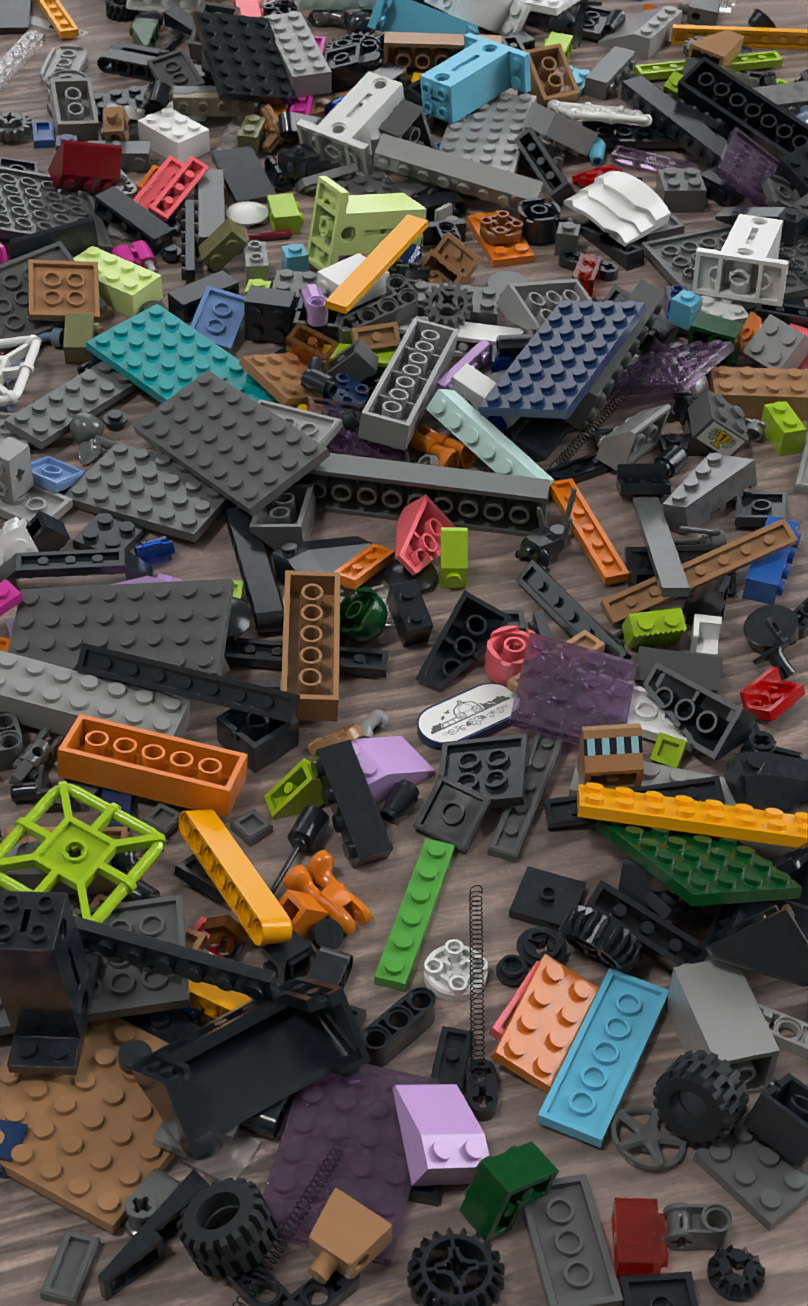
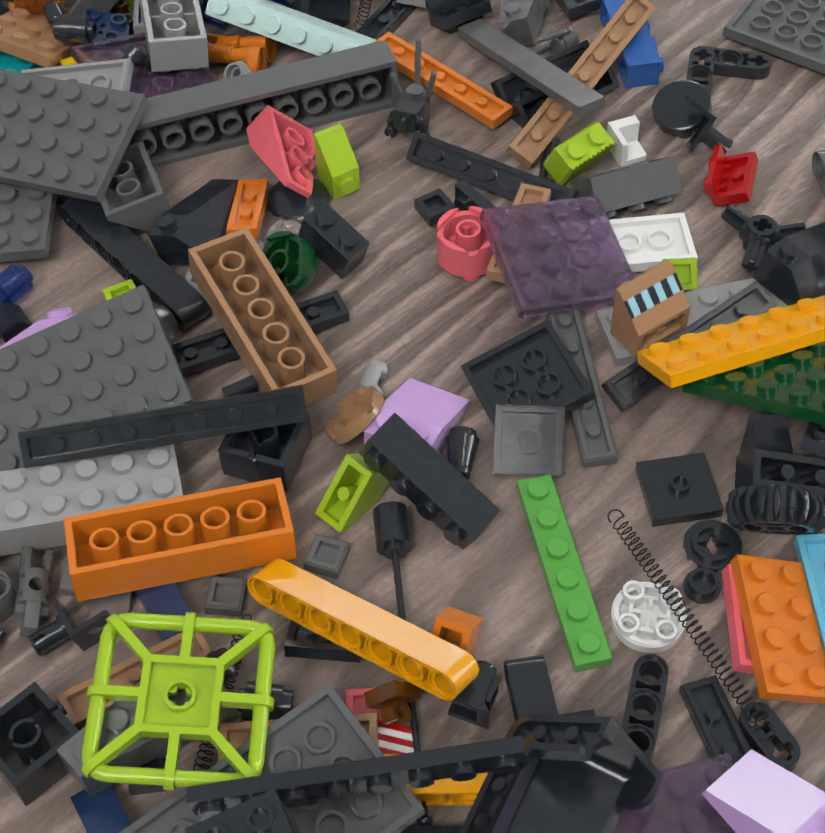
camera: 25 degrees left, 10 degrees up
orange piece [283,850,373,936] -> none
black tile [310,918,344,950] -> none
black wedge [415,590,512,692] -> none
white tile [417,683,520,749] -> none
black wedge [642,662,758,760] -> none
black slope [683,575,731,626] -> none

